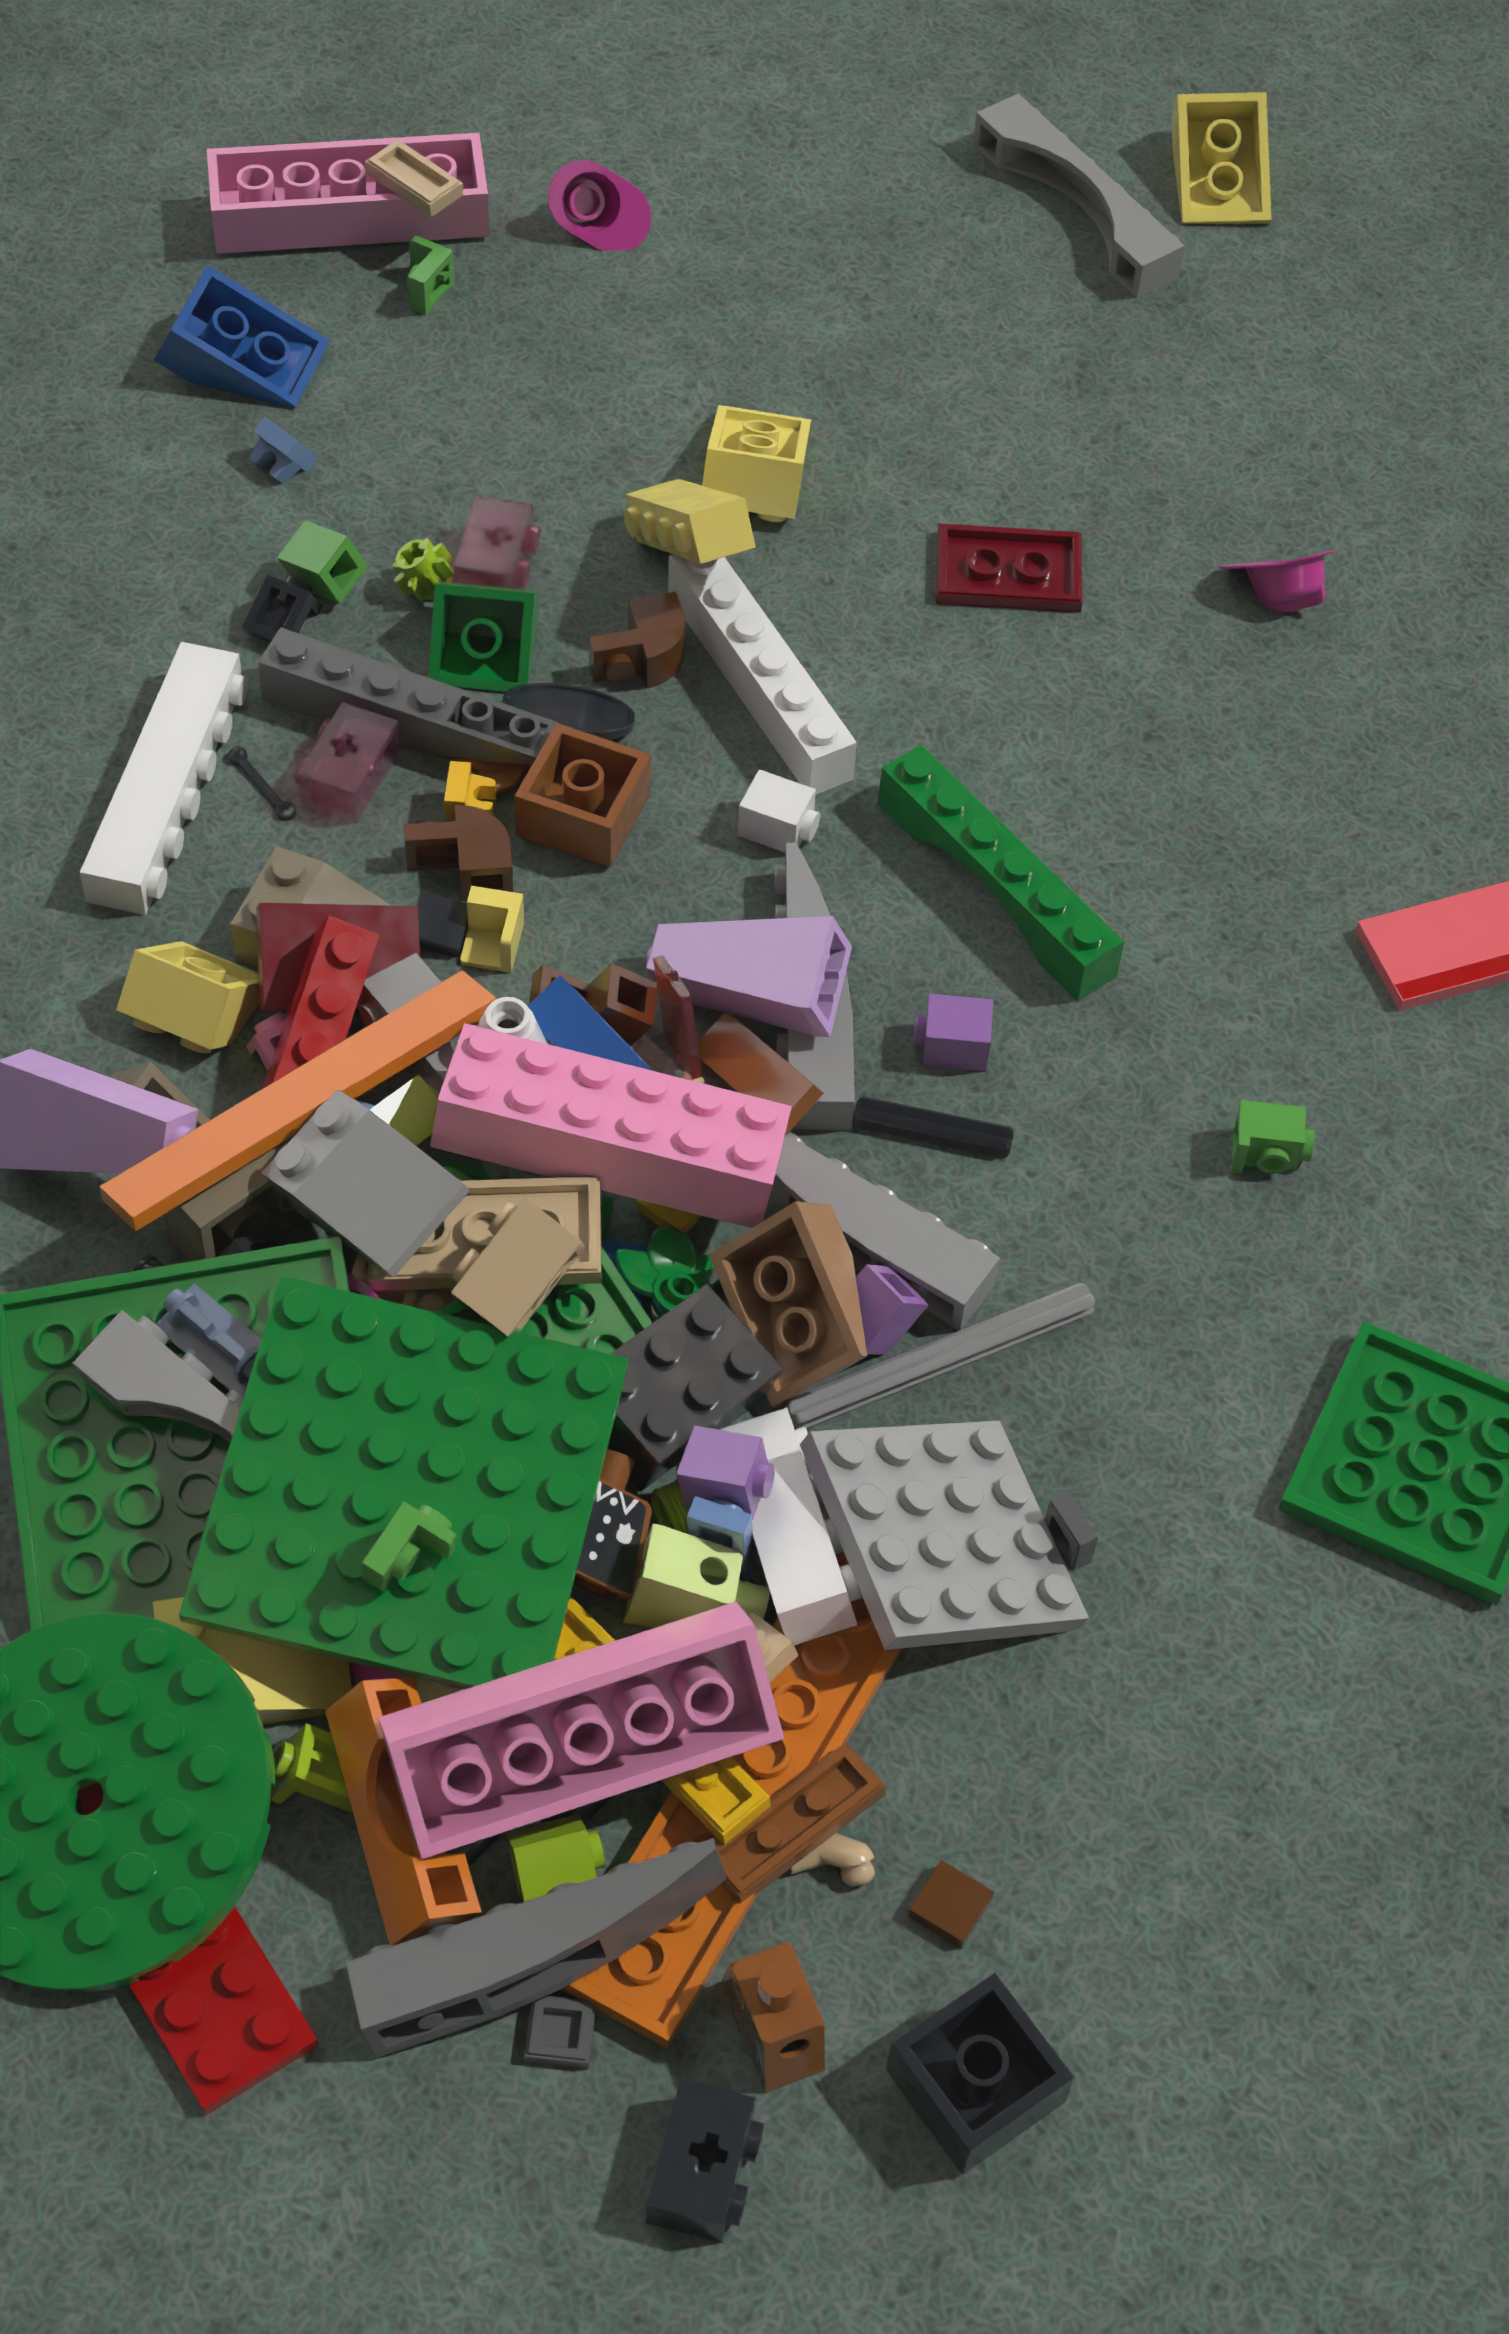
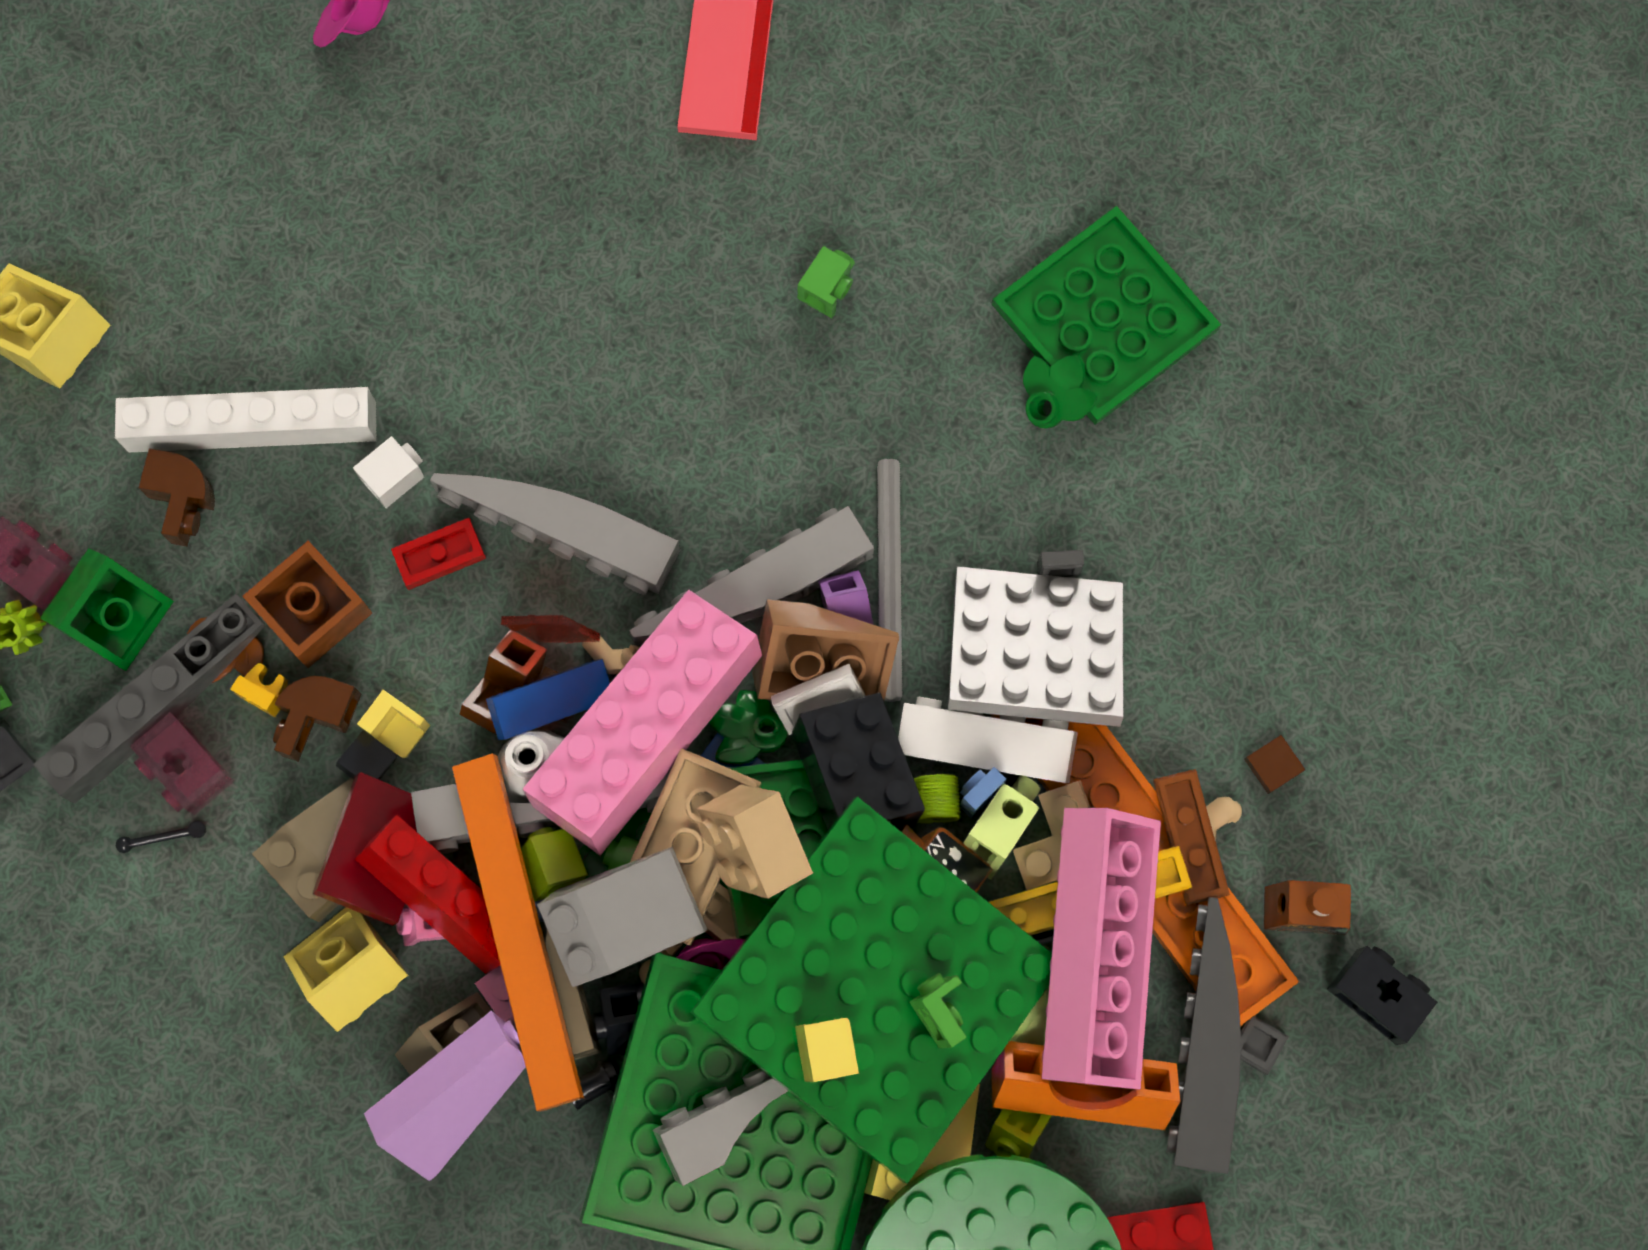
camera: 65 degrees left, 20 degrees up
white brick [80,642,248,915] -> none
sand blue hinge [156,1283,261,1397] -> none
black piece [502,683,635,740] -> none
lime brick [505,1814,606,1902] -> none
light yellow brick [624,479,756,564] -> none
lavender slope [646,916,852,1037] -> none
medium lavender brick [676,1425,775,1520] -> none
dark orange tile [690,1011,824,1134] -> none
black axle [853,1096,1014,1158] -> none
green arch [878,744,1125,1002] -> none
black brick [886,1973,1074,2175] -> none
medium lavender brick [913,993,993,1072] -> none
dark red tile [935,523,1083,612] -> none
none -> red plate [391,518,486,590]
none -> white tile [771,664,865,735]
none -> light yellow panel [795,1018,859,1082]
none -> green plate [1023,354,1098,428]

